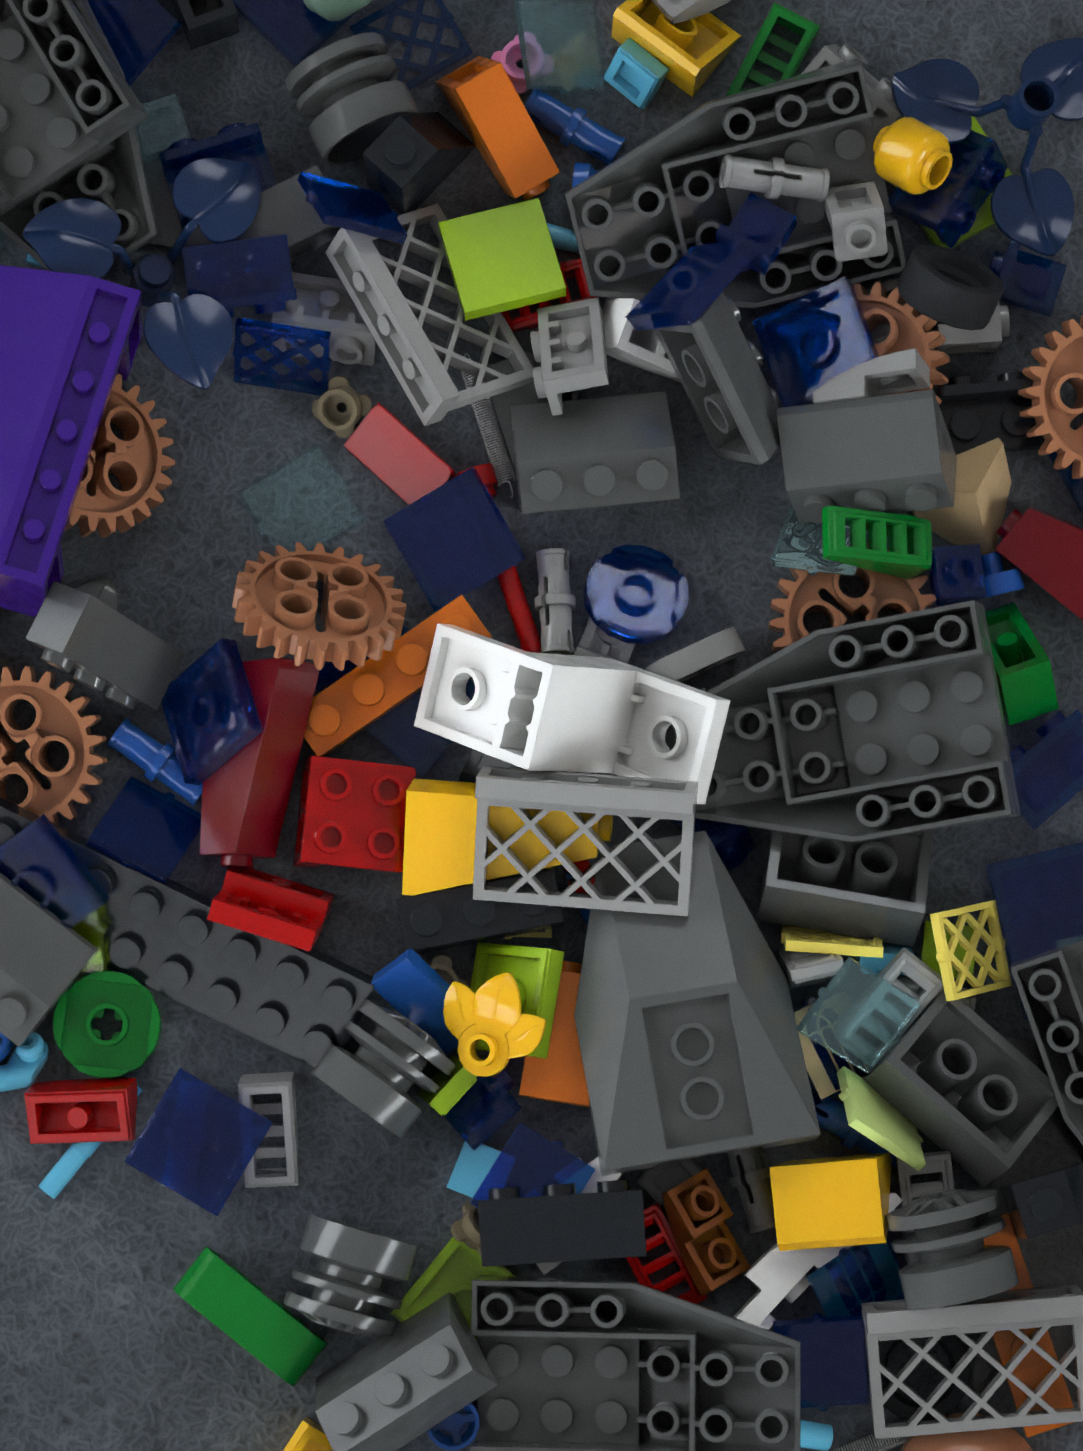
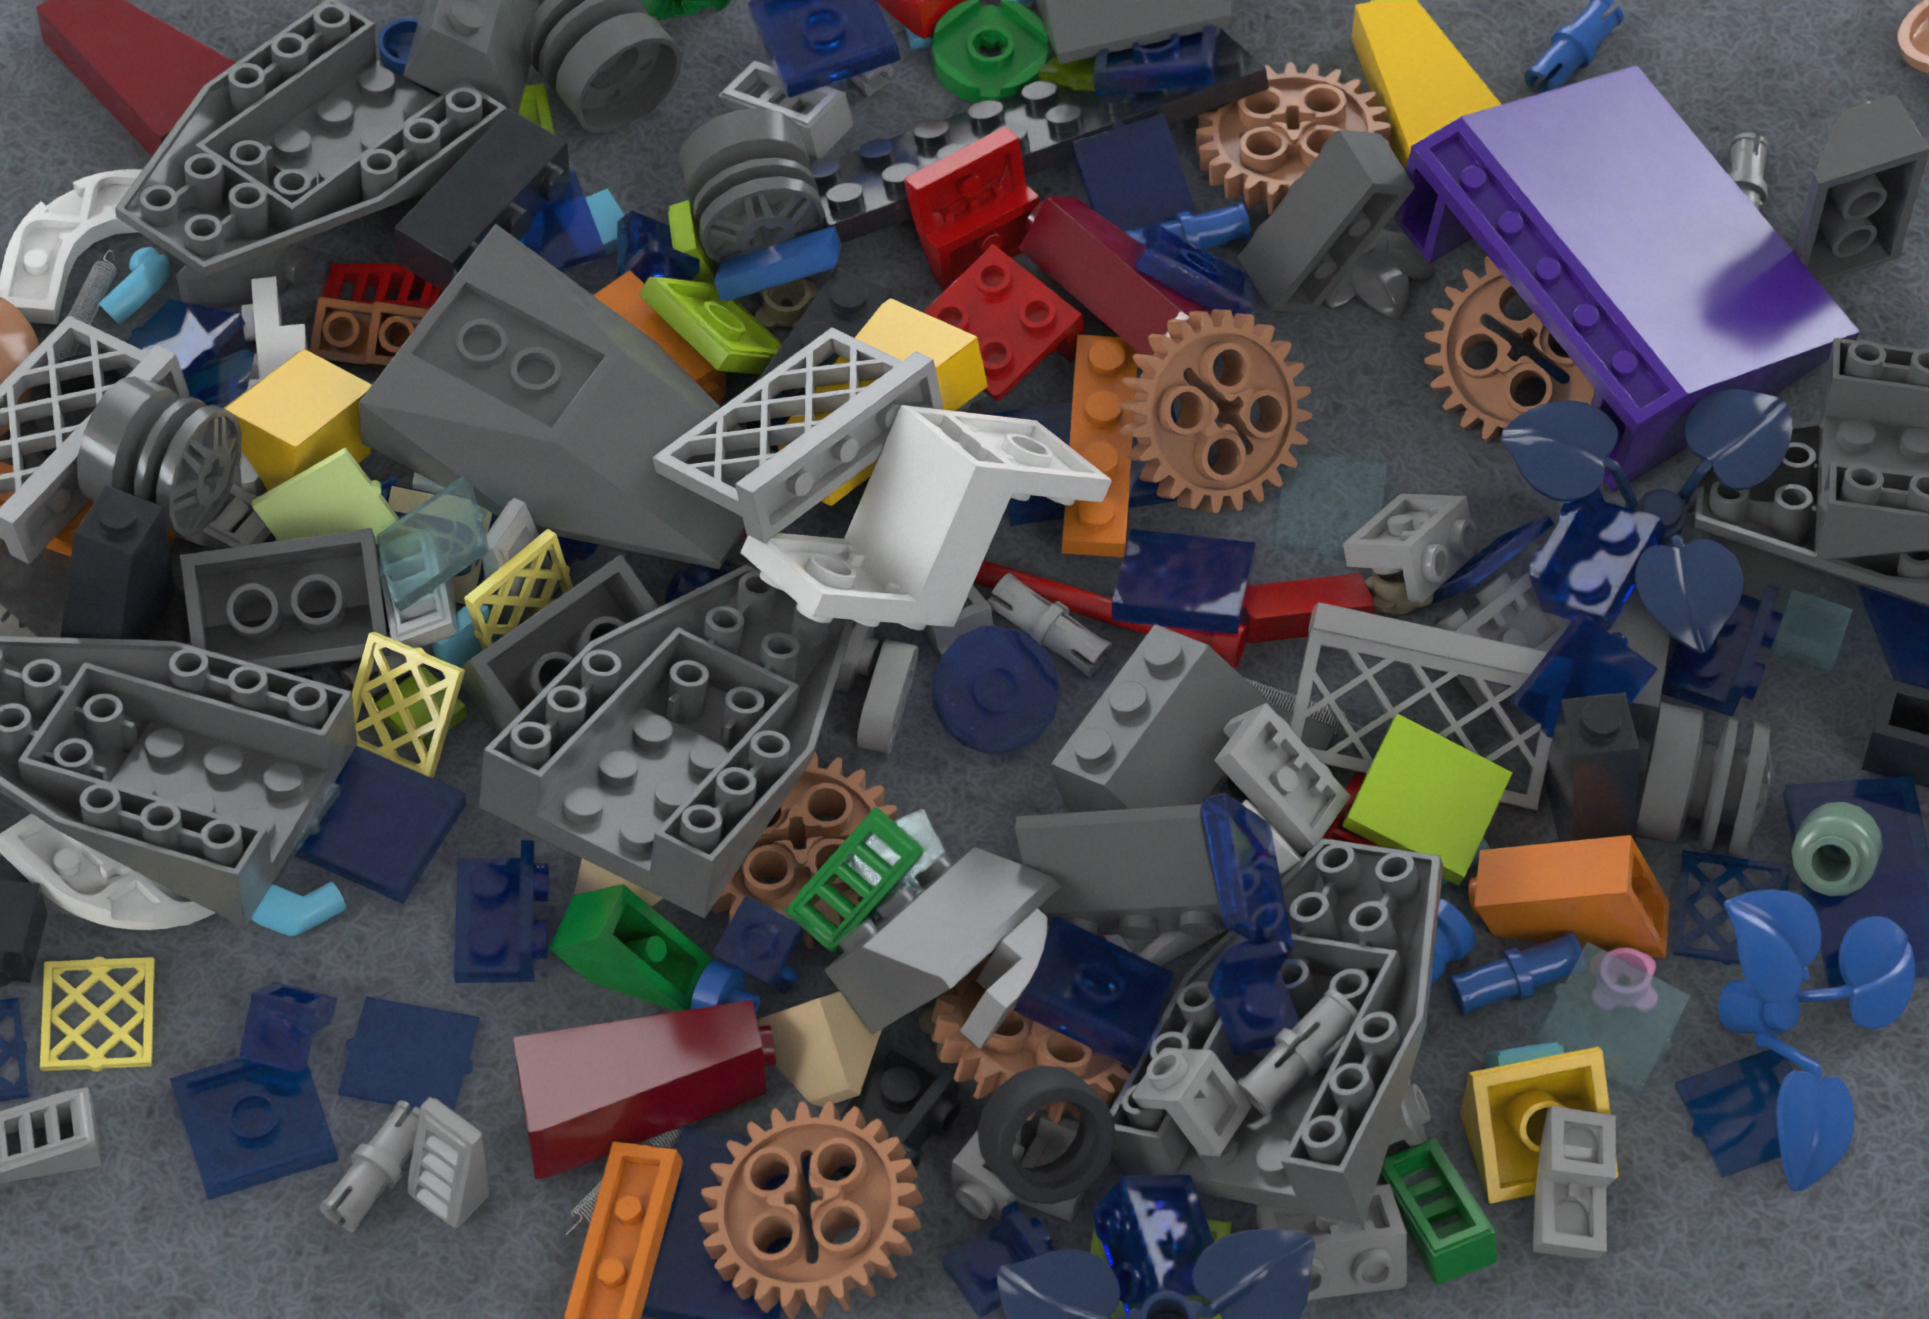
camera: 130 degrees right, 25 degrees down
yellow plate [443,972,546,1077] -> none
yellow head [873,117,953,195] -> none
none -> light grey bracket [1343,494,1478,603]

